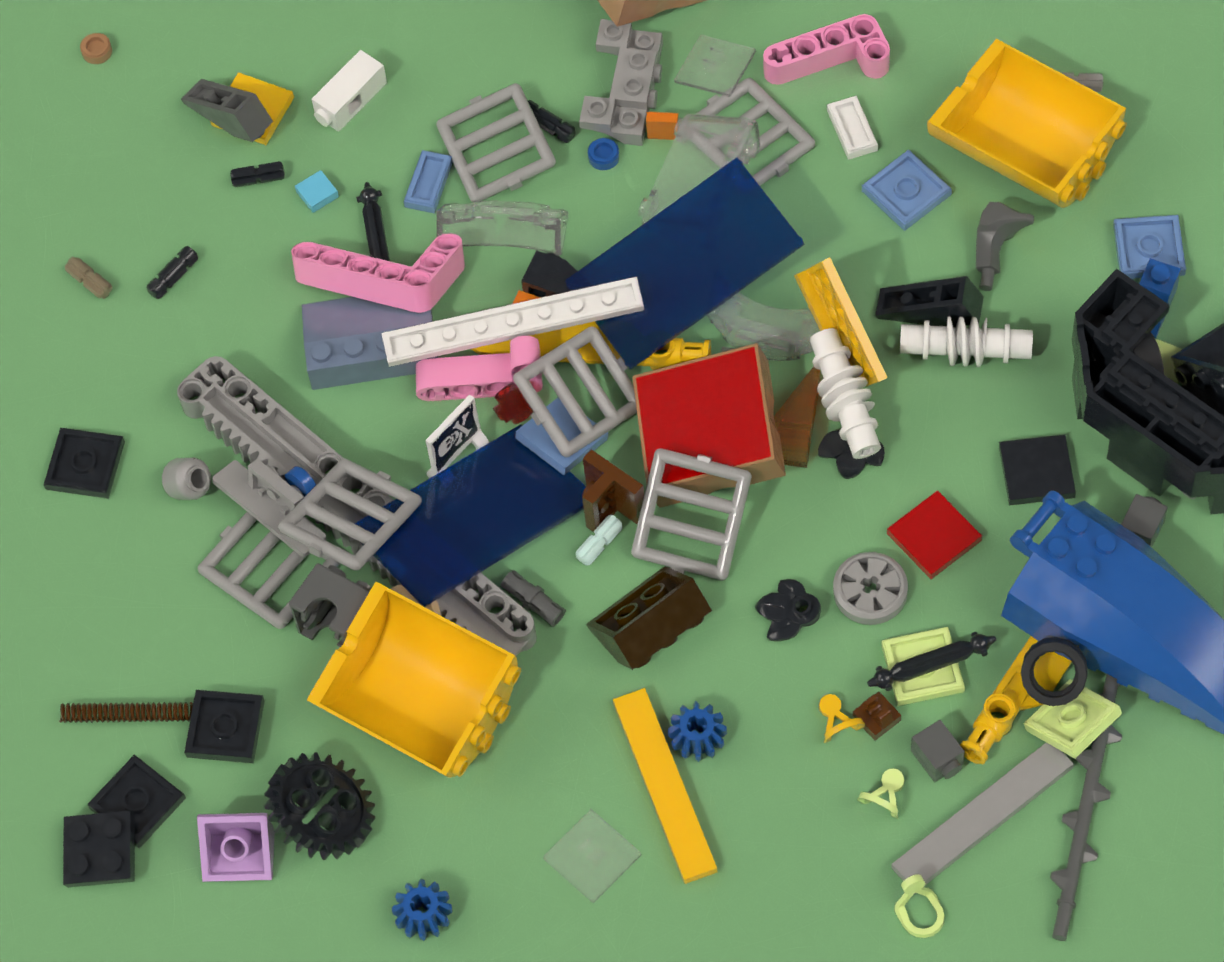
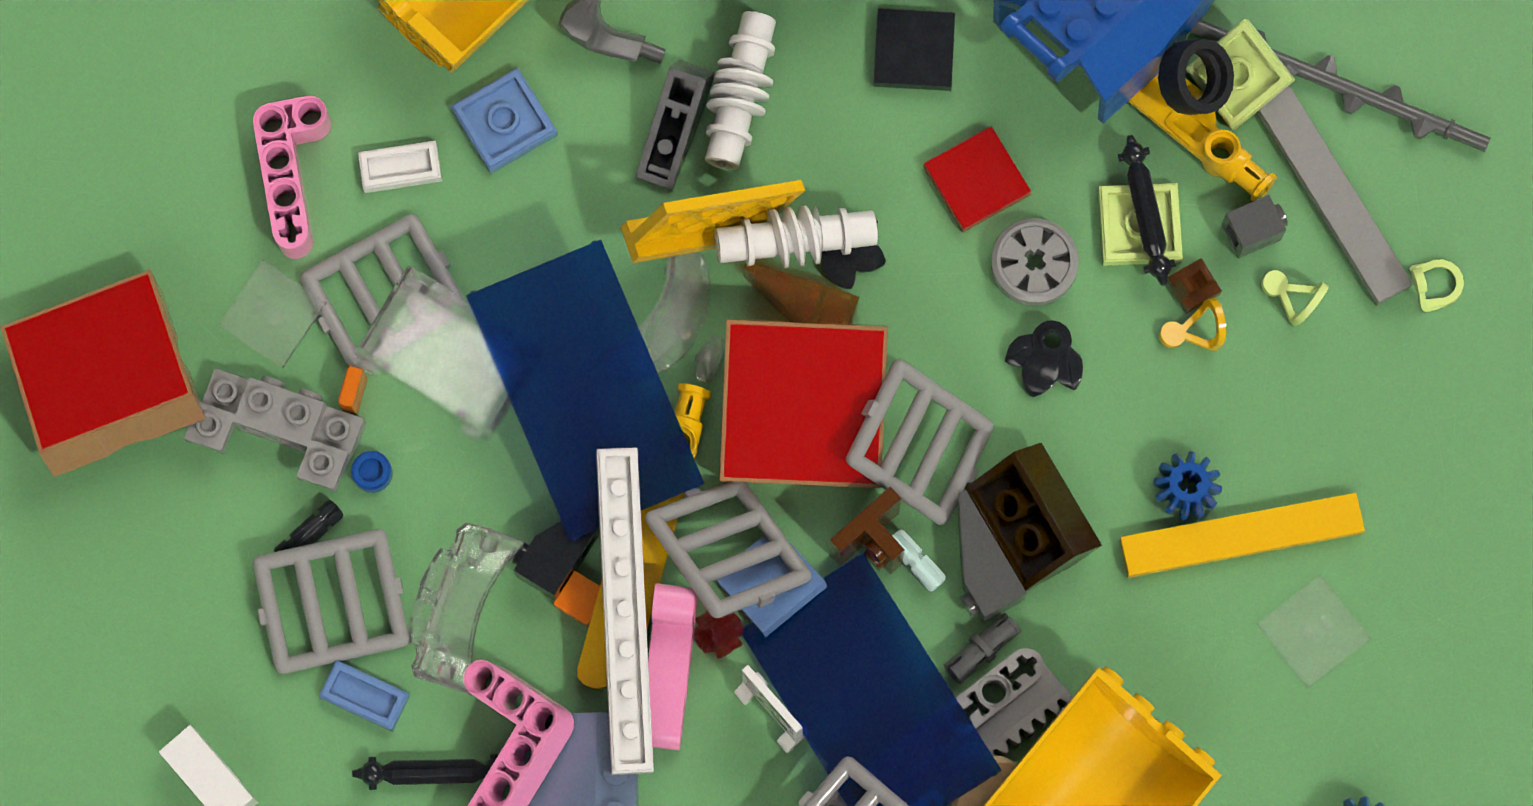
camera: 85 degrees left, 15 degrees up
none -> dark grey slope [957,489,1027,623]

